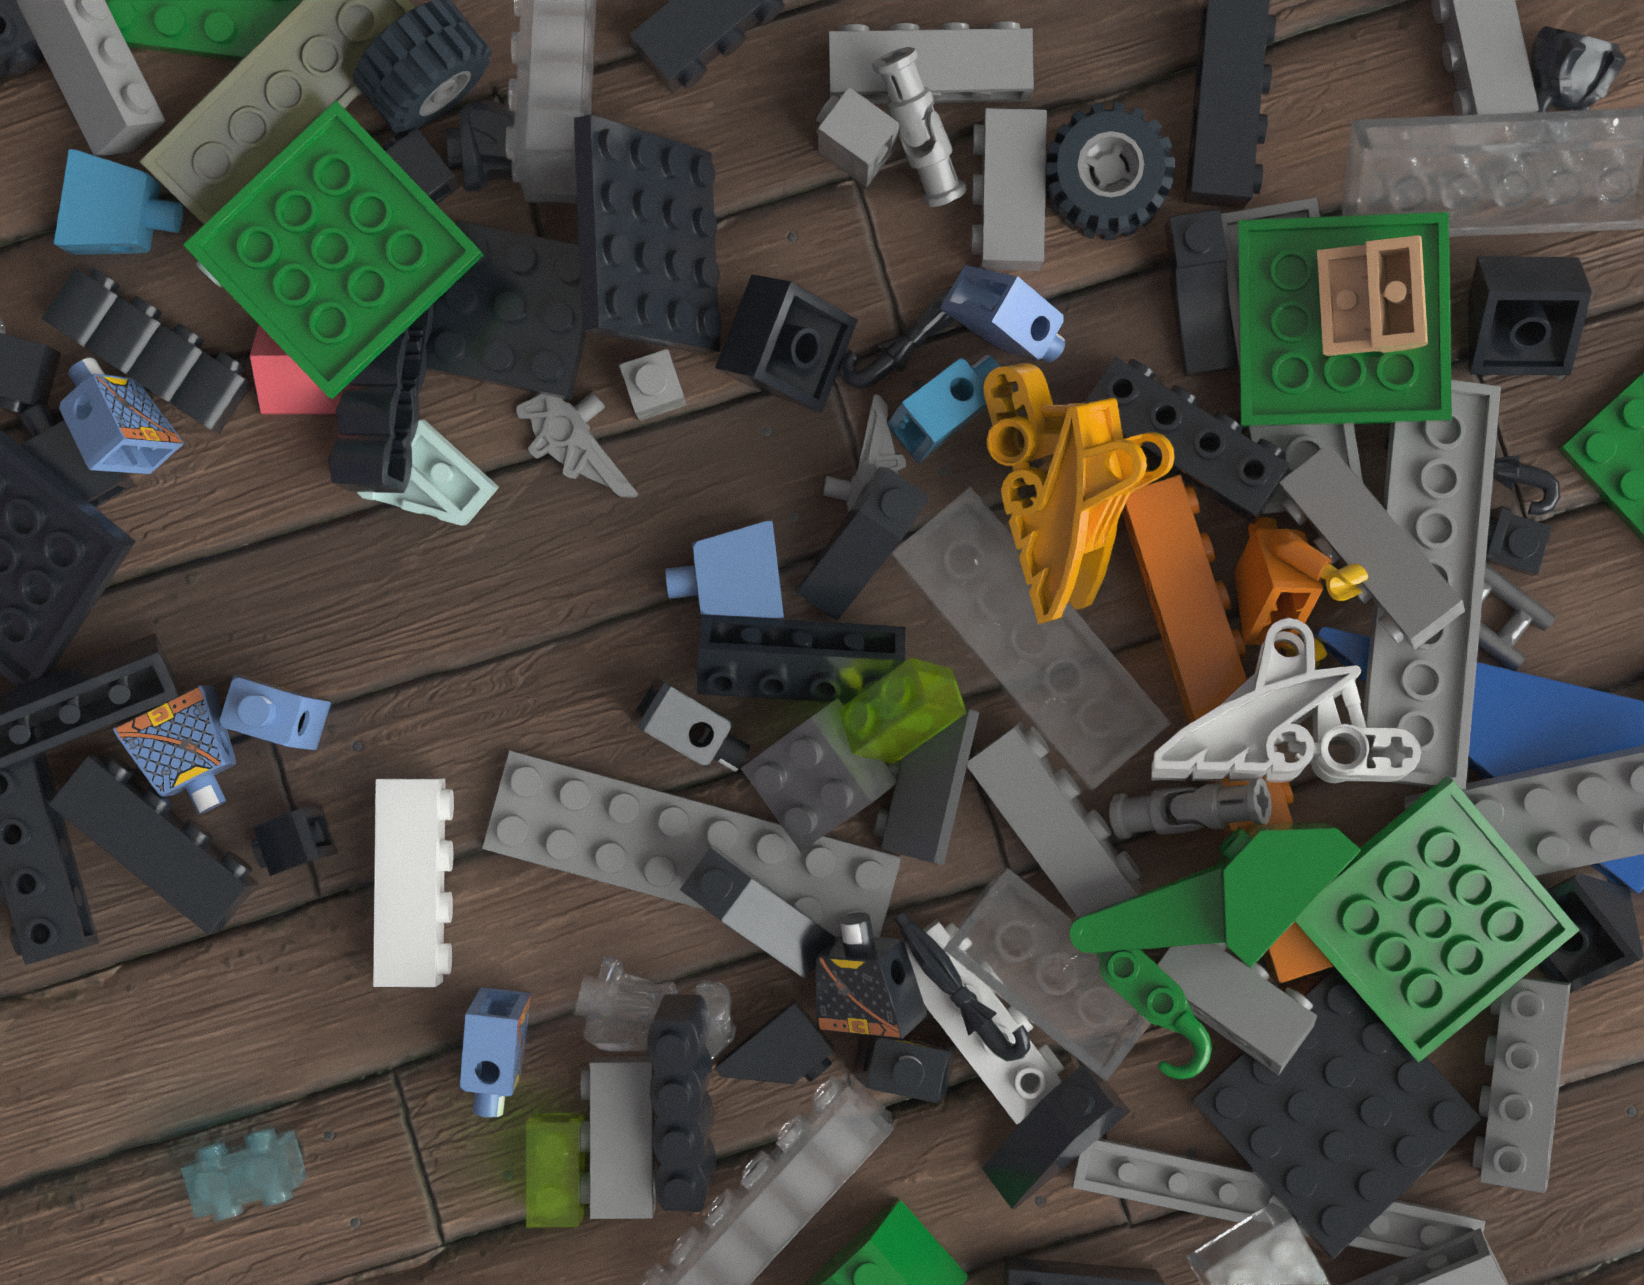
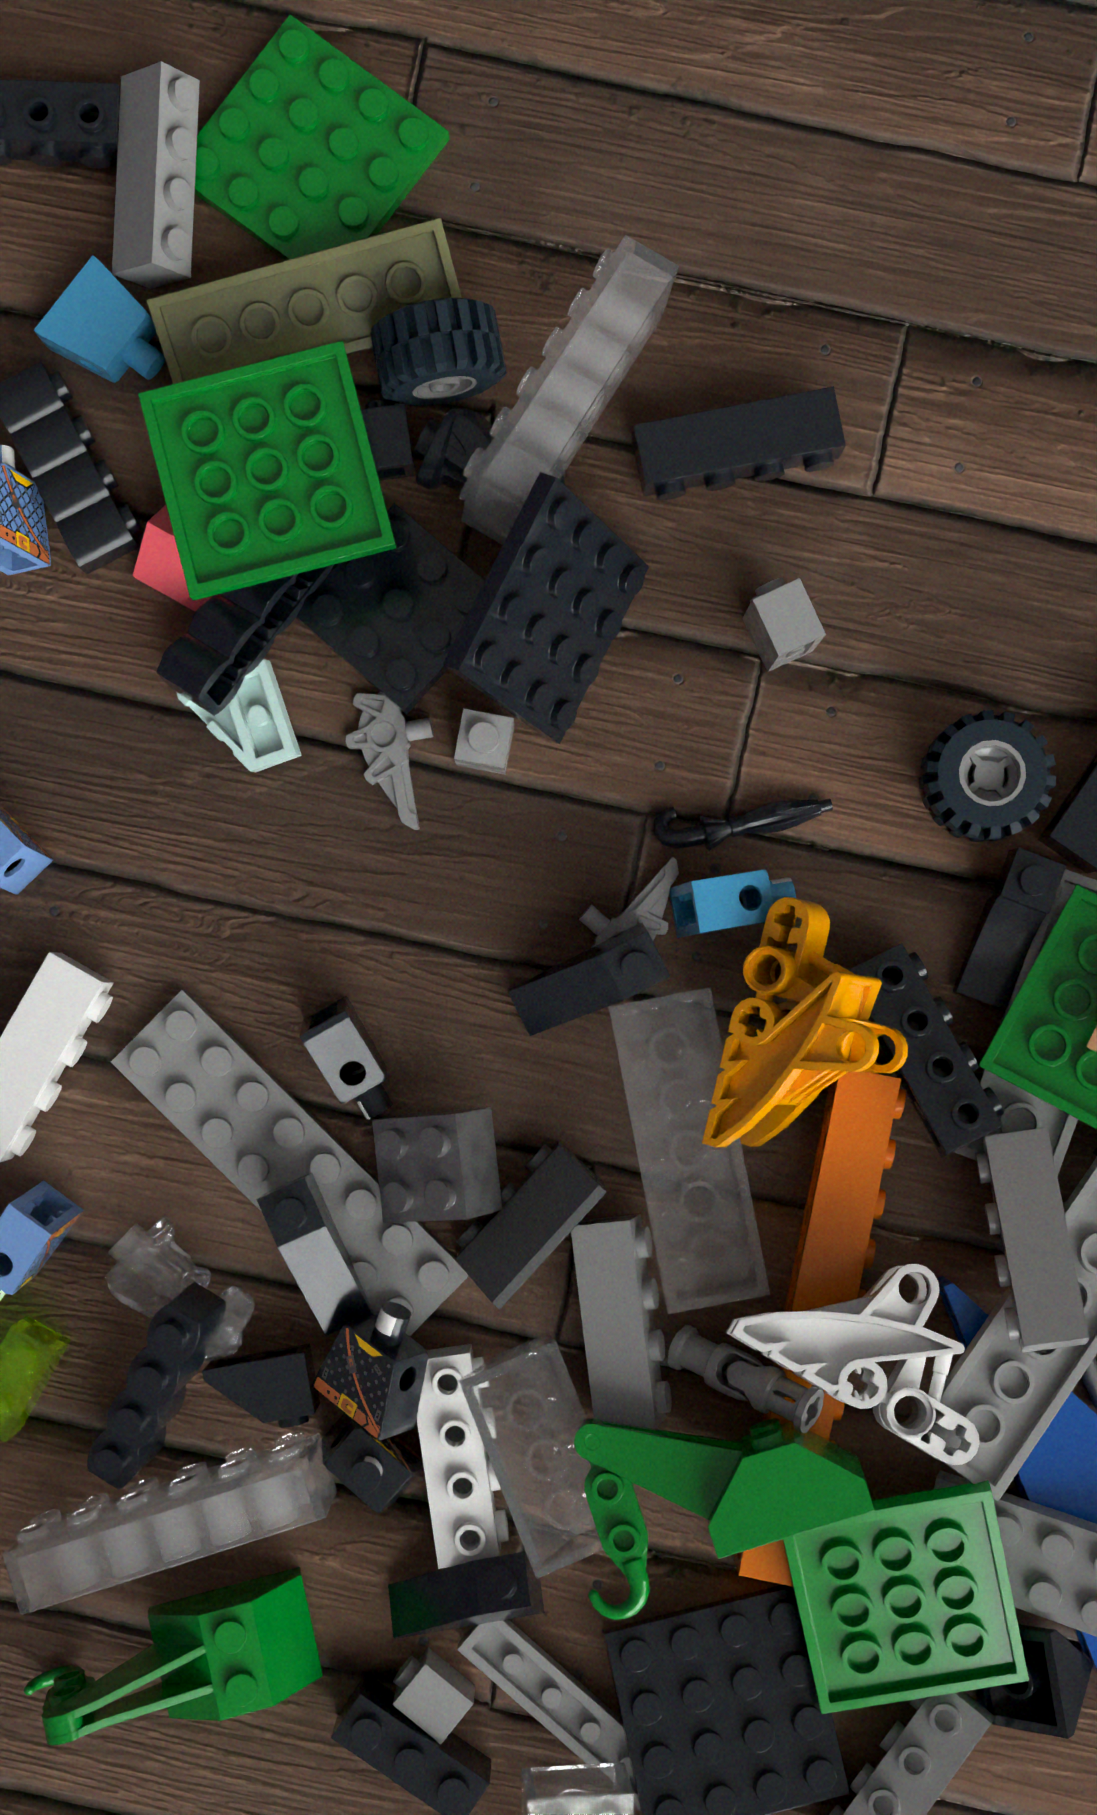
camera: 30 degrees right, 0 degrees up
light grey brick [581,1056,656,1219] -> none
medium blue torso [665,521,784,619] -> none
black brick [697,615,906,706] -> none
black slope [715,274,858,413] -> none
light grey brick [829,22,1034,104] -> none
clear neon green brick [839,657,967,764] -> none
light grey piece [872,47,967,207] -> none
black piece [894,912,1031,1062] -> none
medium blue torso [940,265,1065,363] -> none
light grey brick [971,108,1047,271] -> none
light grey brick [1158,943,1317,1076] -> none
orange torso [1234,517,1368,668] -> none
none -> light grey brick [392,1647,475,1744]

